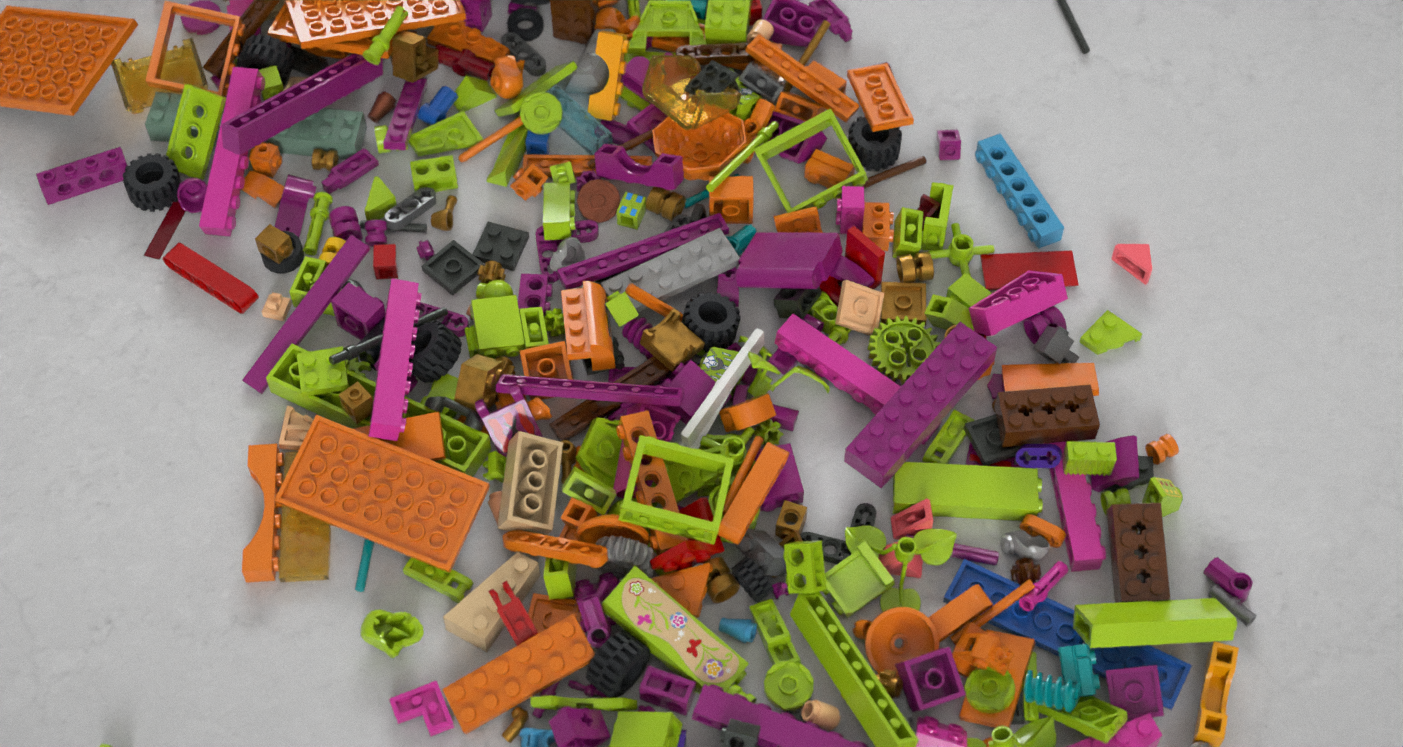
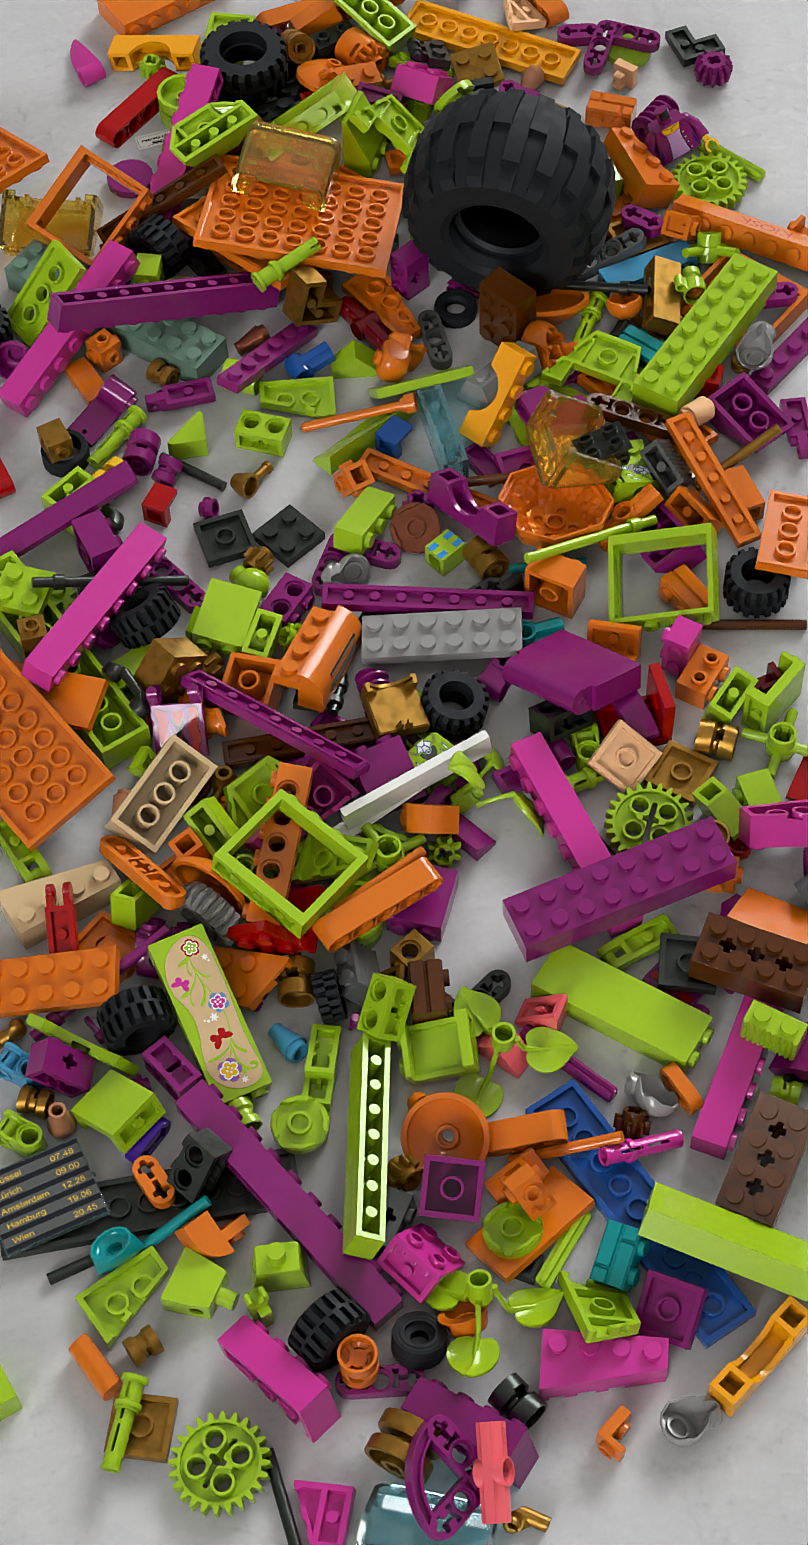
camera: 30 degrees right, 0 degrees up
light nougat tile [262,292,292,321] -> none
dark grey beam [385,187,436,230] -> none
lime tile [520,91,563,135] -> none
lime tile [549,161,576,184] -> none
magenta piece [577,594,612,648] -> none
lime brick [605,291,639,327] -> none
orange axle [625,283,683,322] -> none
light nougat brick [801,700,840,731] -> none
dark purple beam [1016,444,1062,468] -> none
teal piece [1024,670,1080,713] -> none
none -> reddish brown brick [407,959,452,1025]

